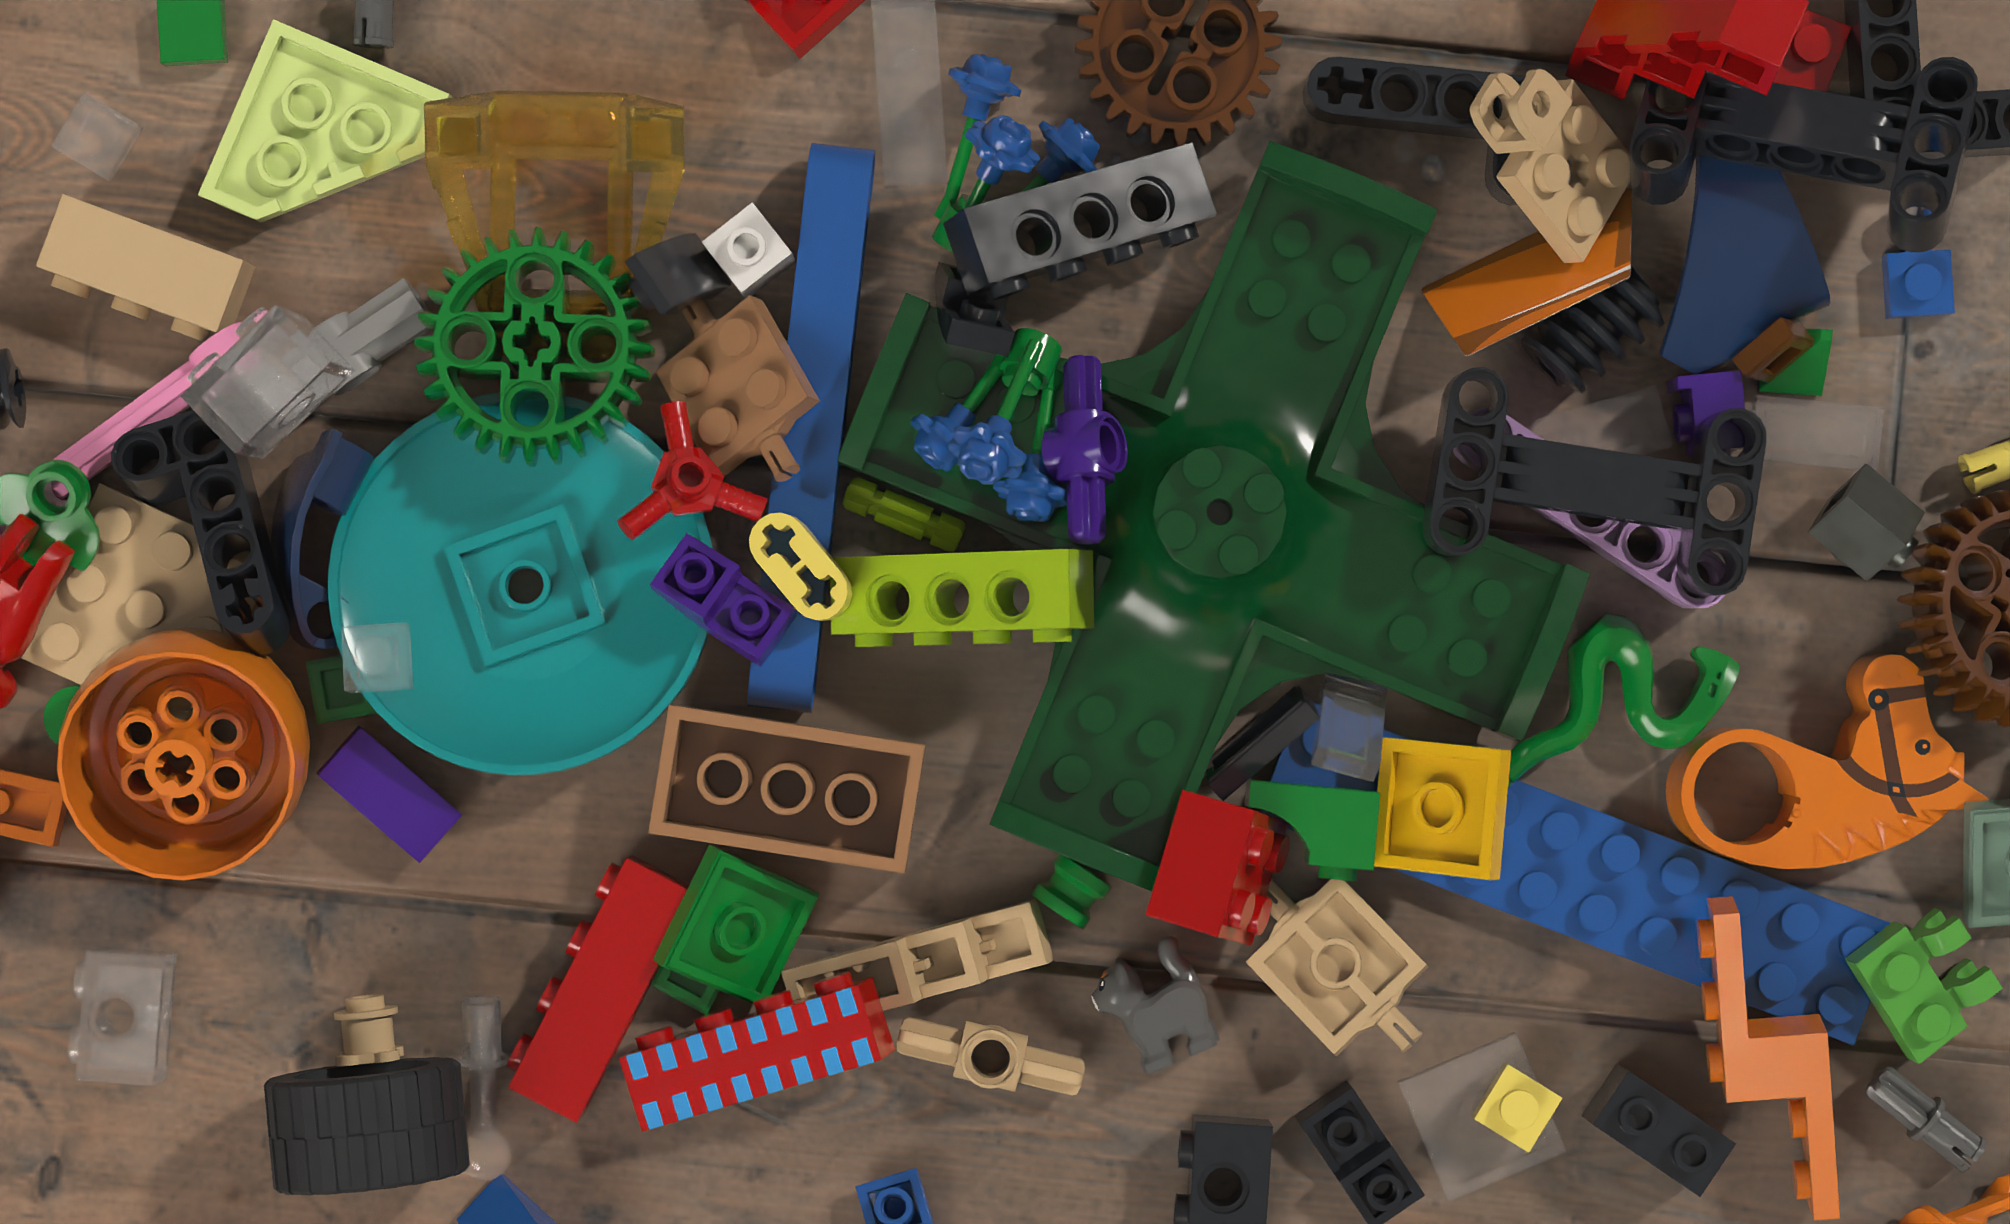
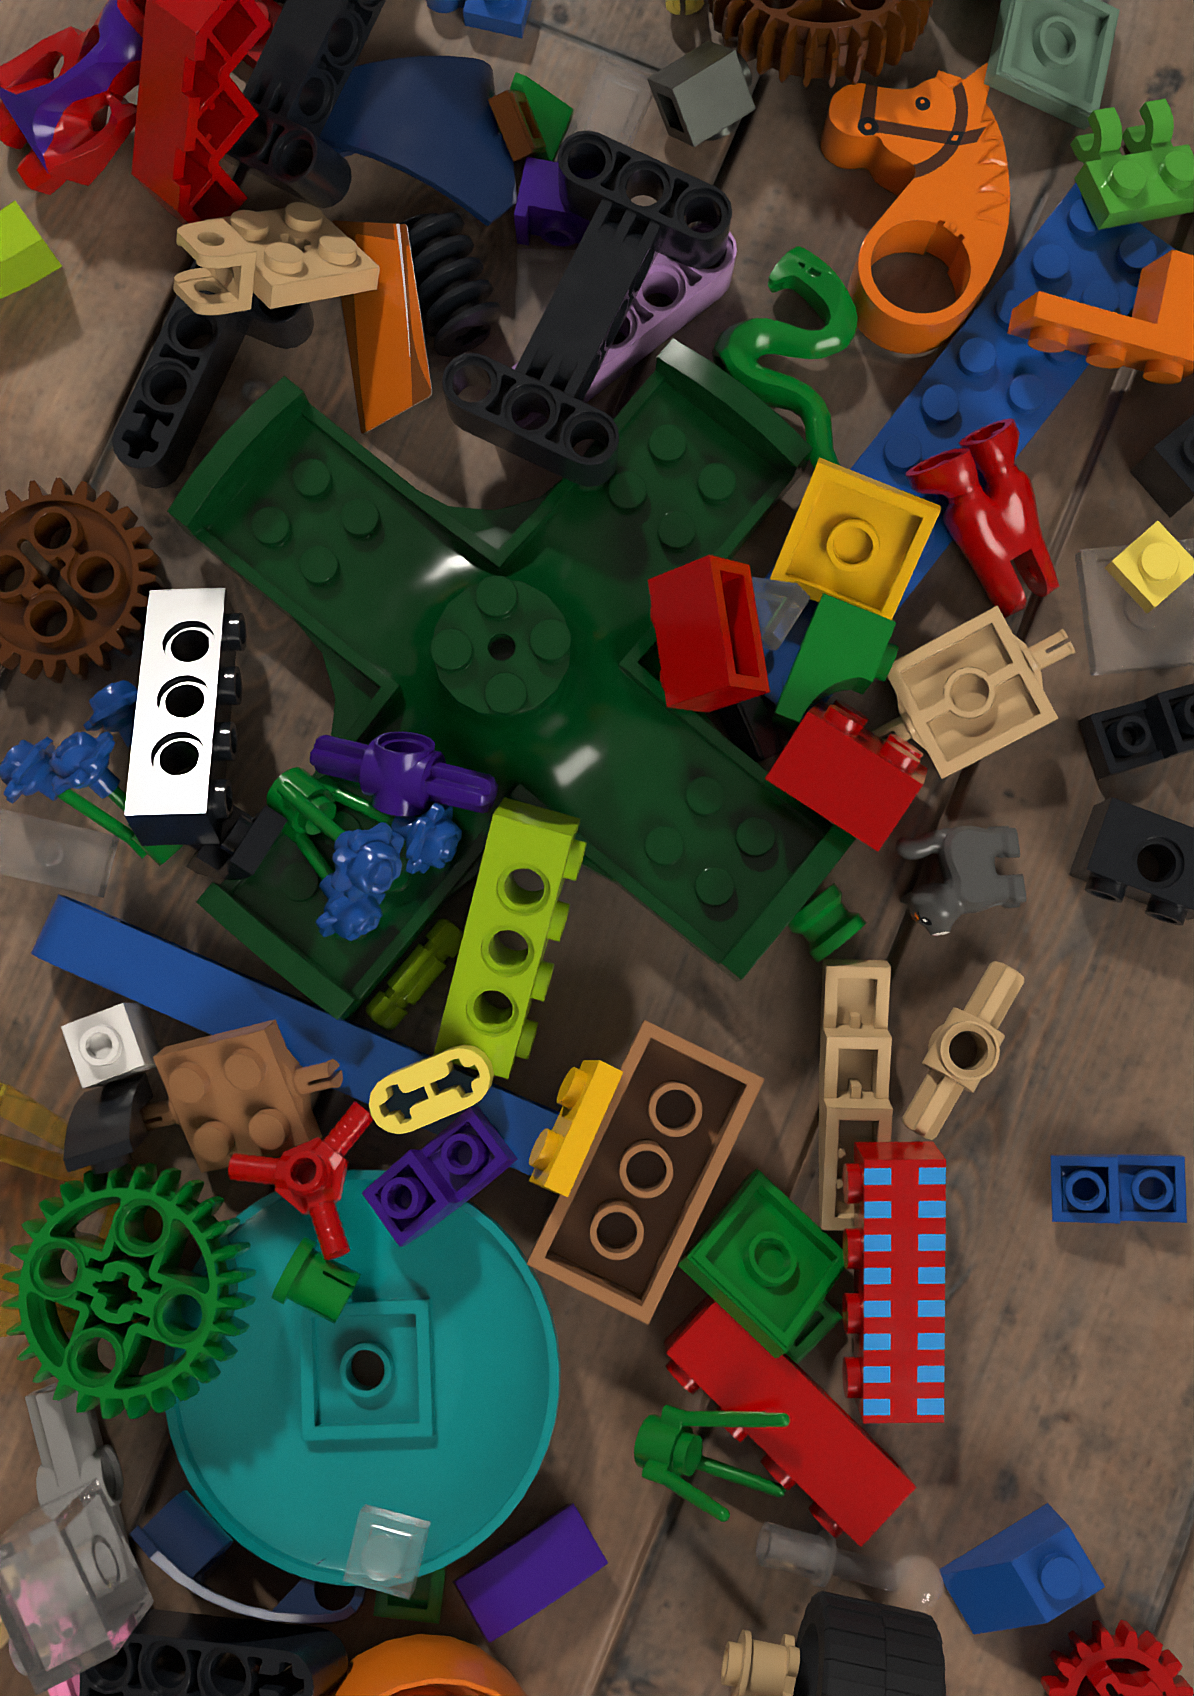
camera: 70 degrees left, 5 degrees down
none -> green bush [271,1236,361,1324]
none -> yellow plate [529,1060,623,1197]
none -> green plant [634,1405,790,1522]
none -> red brick [648,555,770,713]
none -> red piece [906,418,1060,618]

